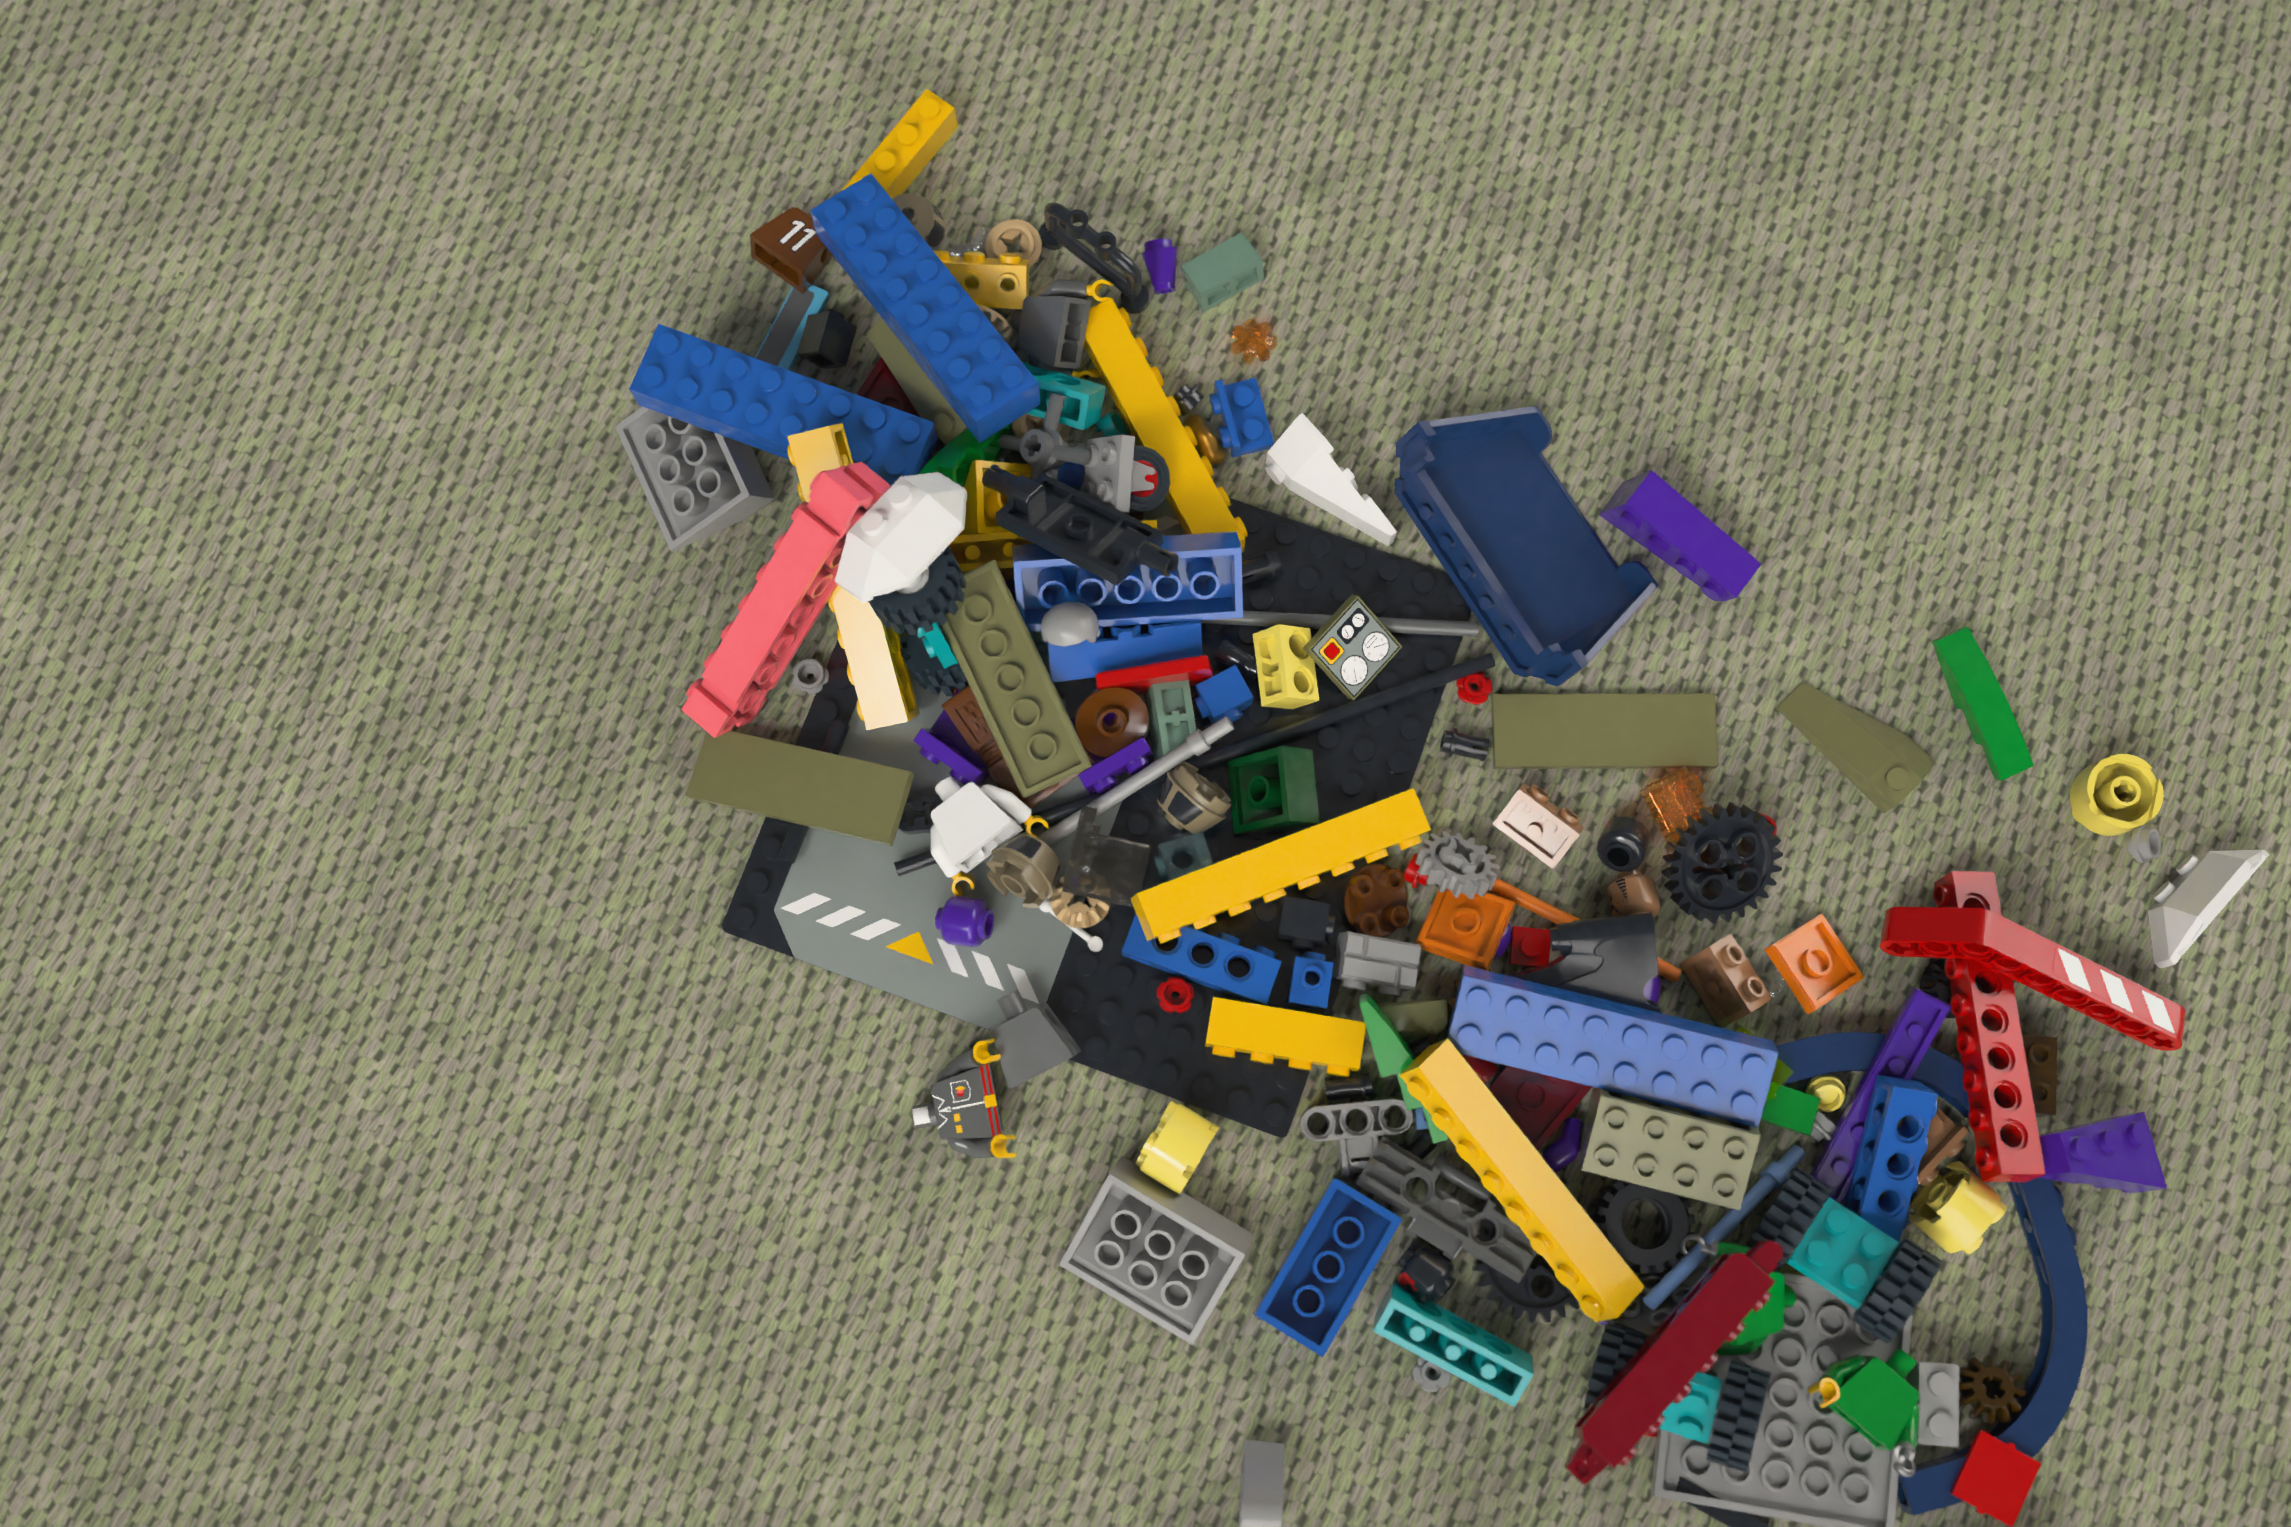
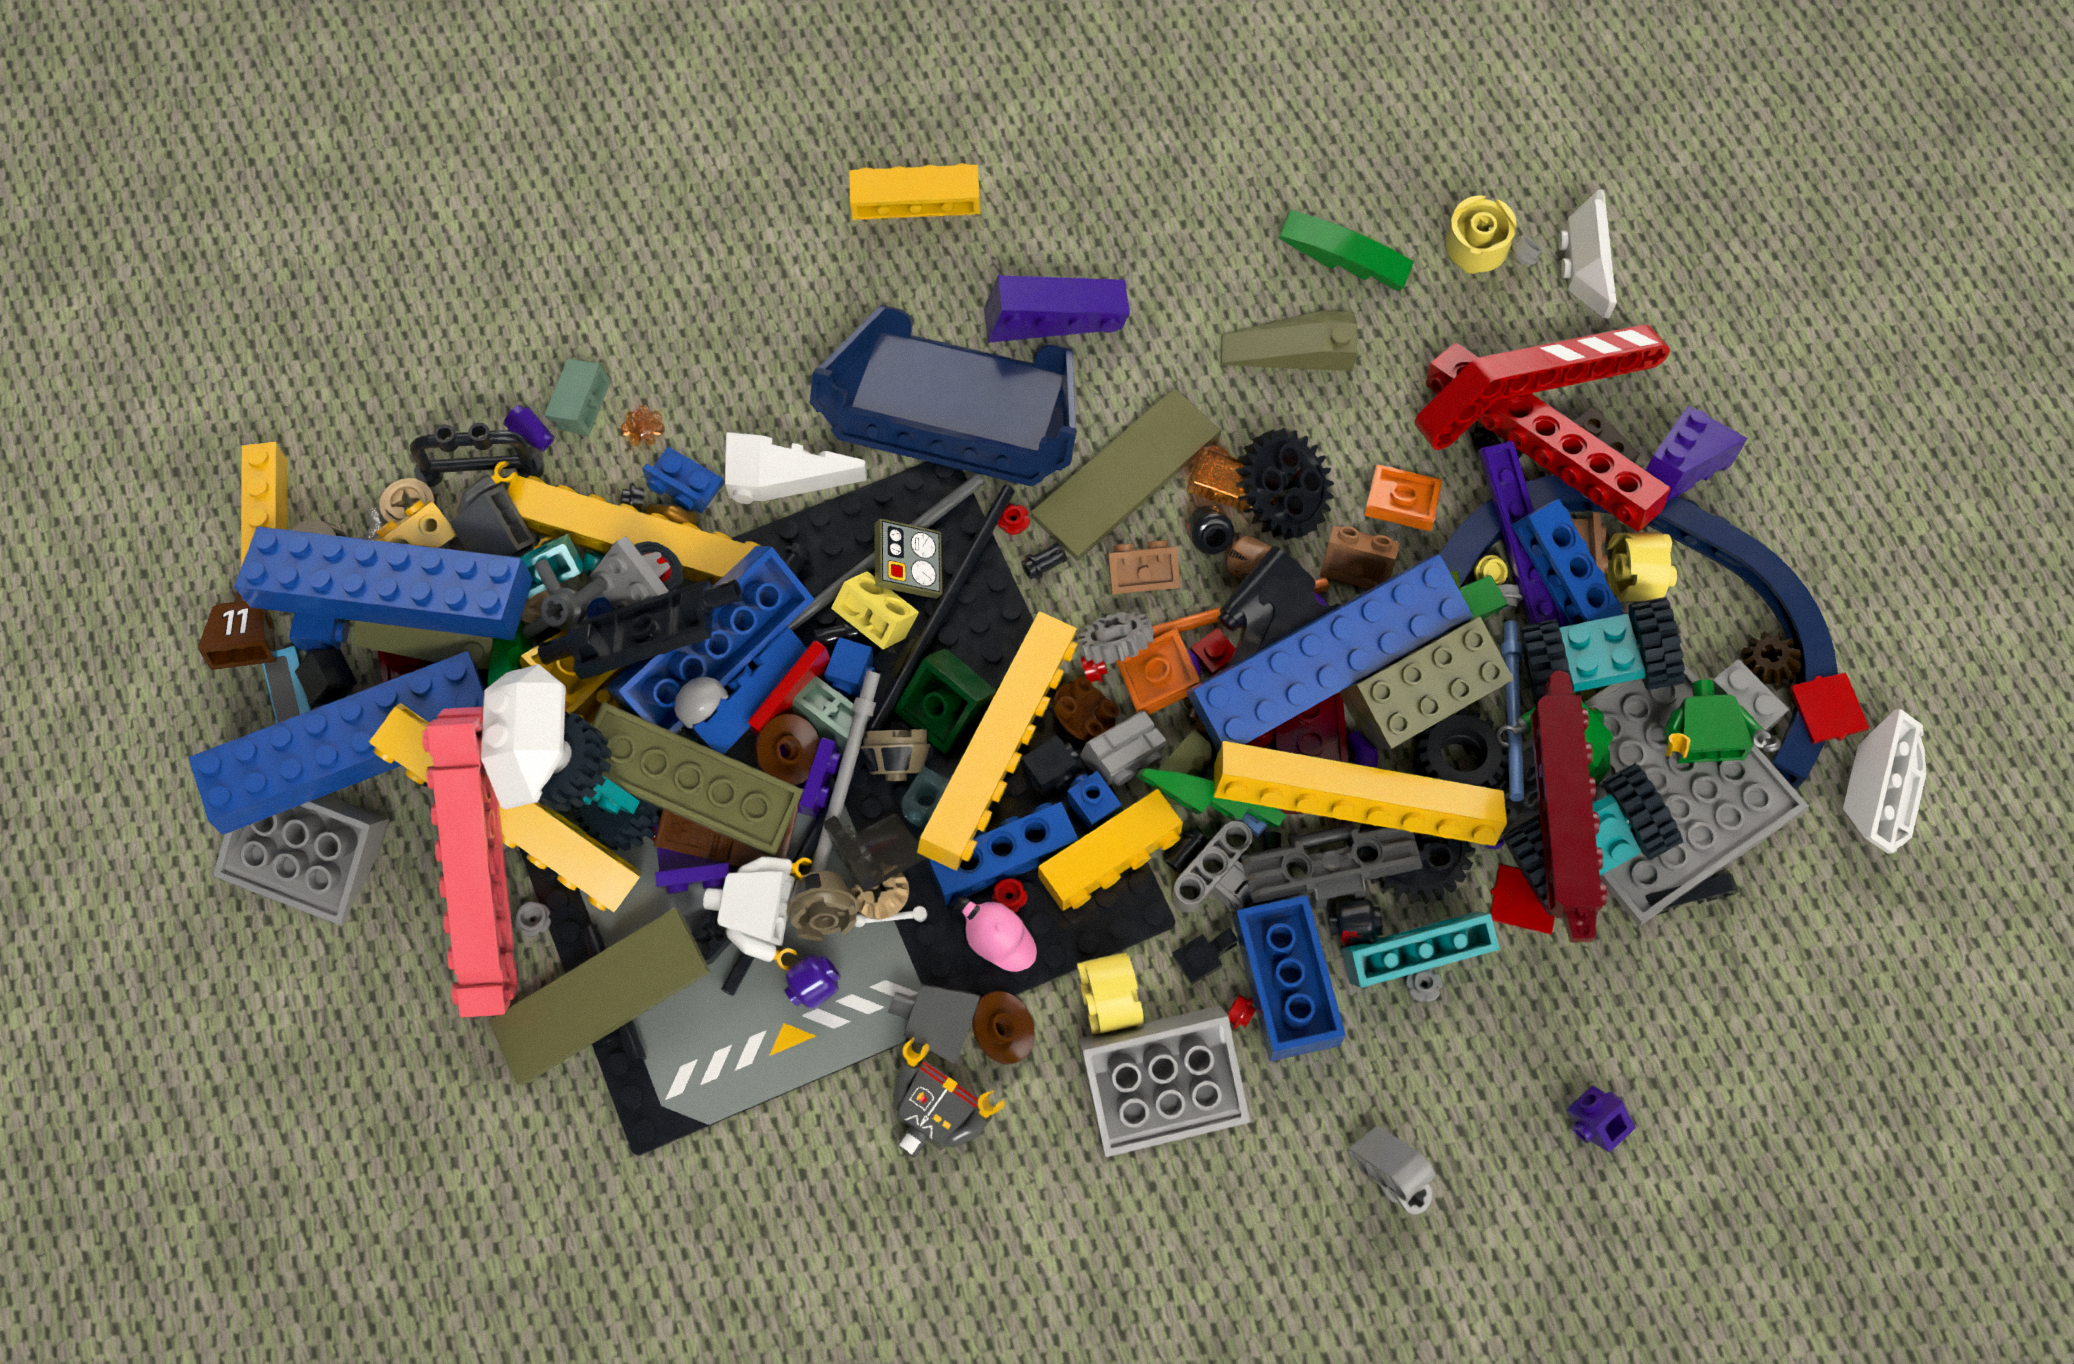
camera: 45 degrees left, 10 degrees down
none -> blue brick [289,613,349,653]
none -> yellow brick [849,163,980,220]
none -> bright pink hair [947,895,1037,972]
none -> reddish brown dish [972,991,1035,1064]
none -> black plate [1172,928,1238,986]
none -> red plate [1227,994,1256,1029]
none -> red piece [1490,864,1555,935]

